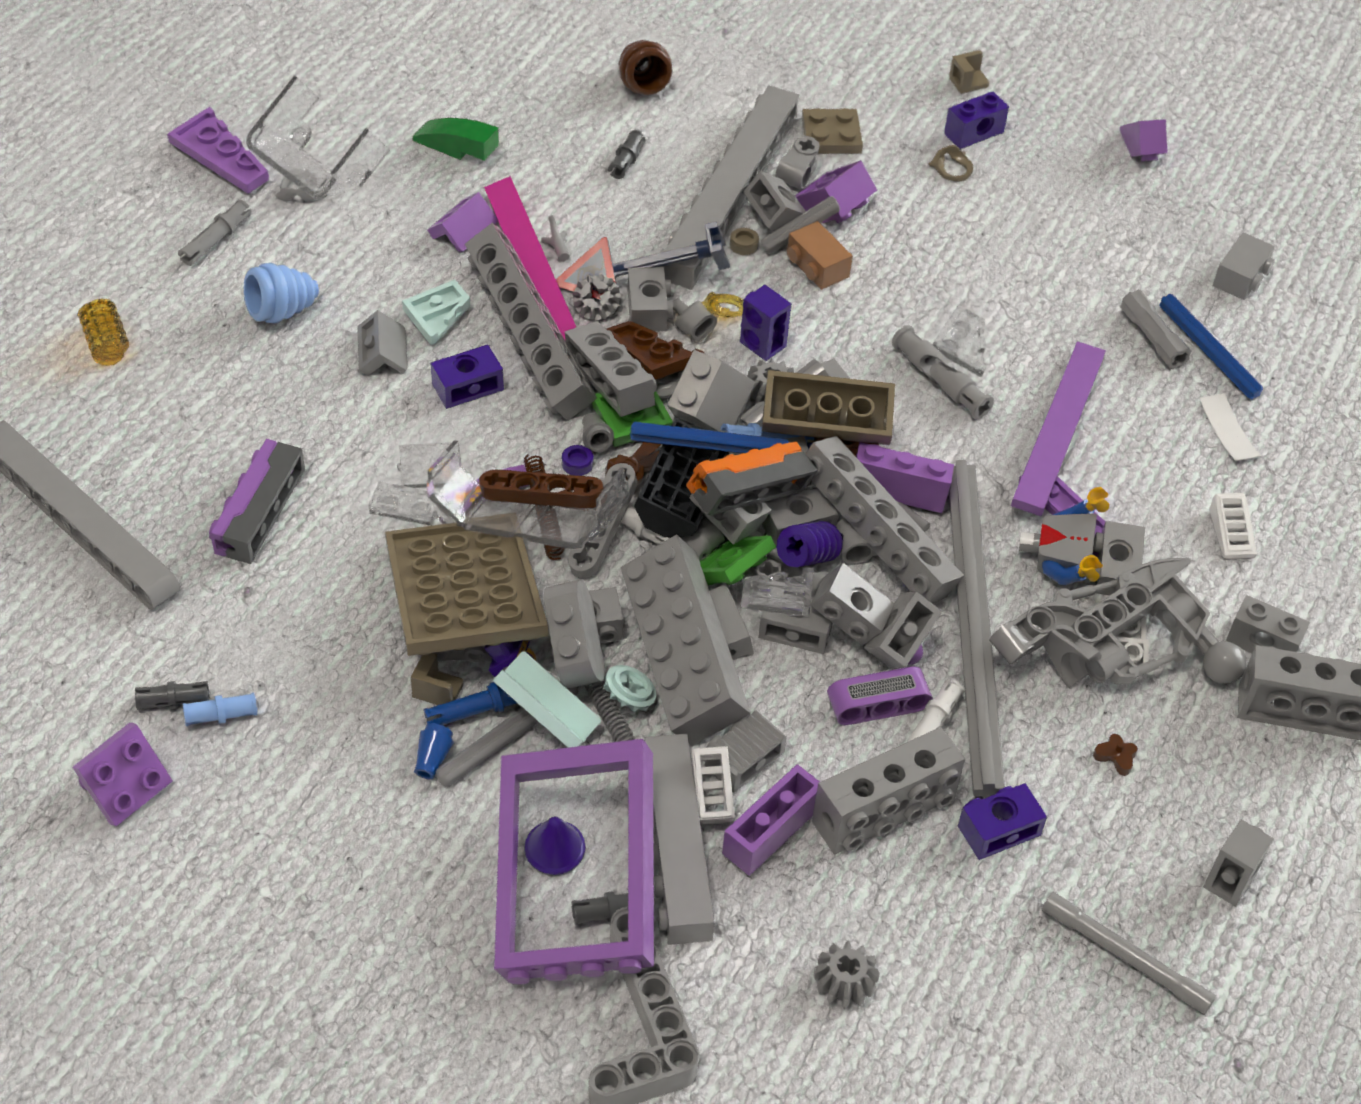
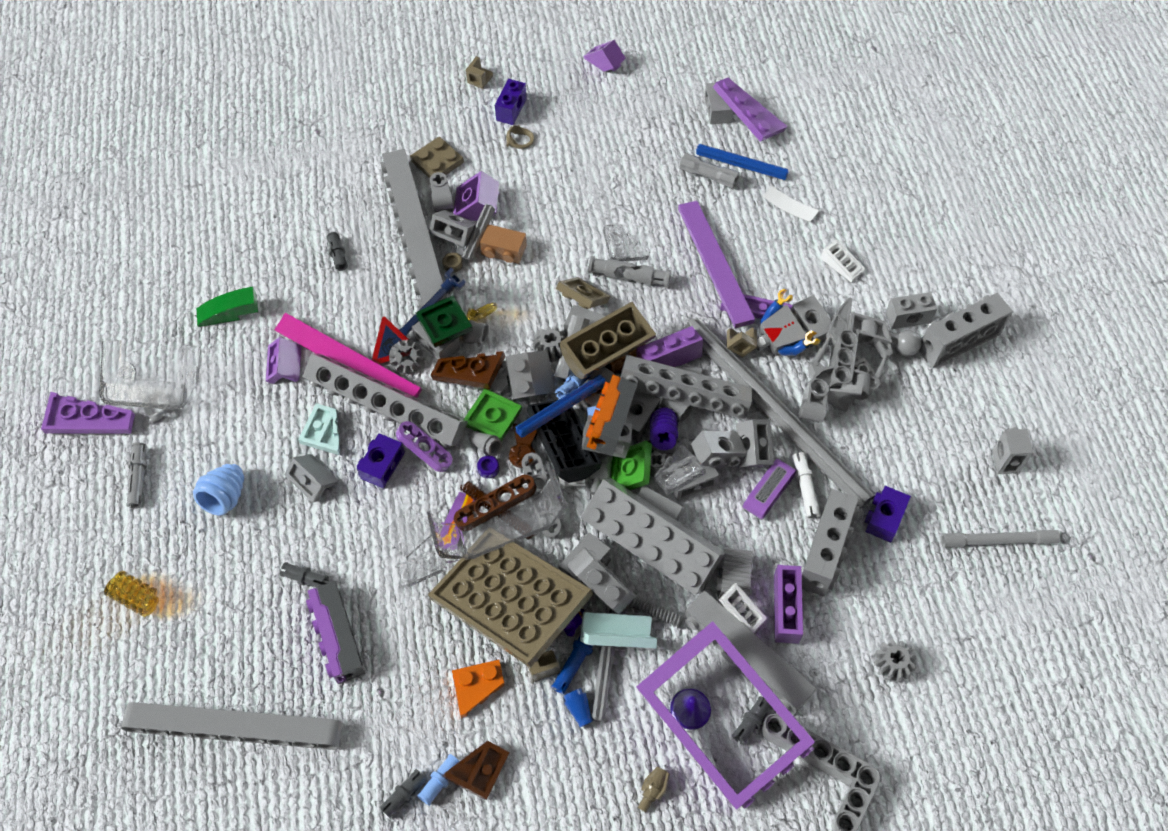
camera: 35 degrees left, 10 degrees up
light grey bar [541,215,570,261] -> none
light grey brick [565,321,657,417] -> none
light aqua gear [603,665,657,712] -> none
reddish brown piece [618,40,673,96] -> none
dark purple brick [740,285,792,361] -> none
reddish brown piece [1093,734,1138,776] -> none
none -> dark grey pin [280,562,329,587]
none -> medium lavender beam [396,421,453,472]
none -> dark green plate [415,296,473,348]
none -> reddish brown wing [442,741,510,800]
none -> orange wing [452,659,505,718]
none -> dark tan plate [556,277,611,309]
none -> dark tan piece [637,766,670,813]
none -> medium lavender wing [713,77,788,142]
none -> dark tan panel [727,327,757,358]

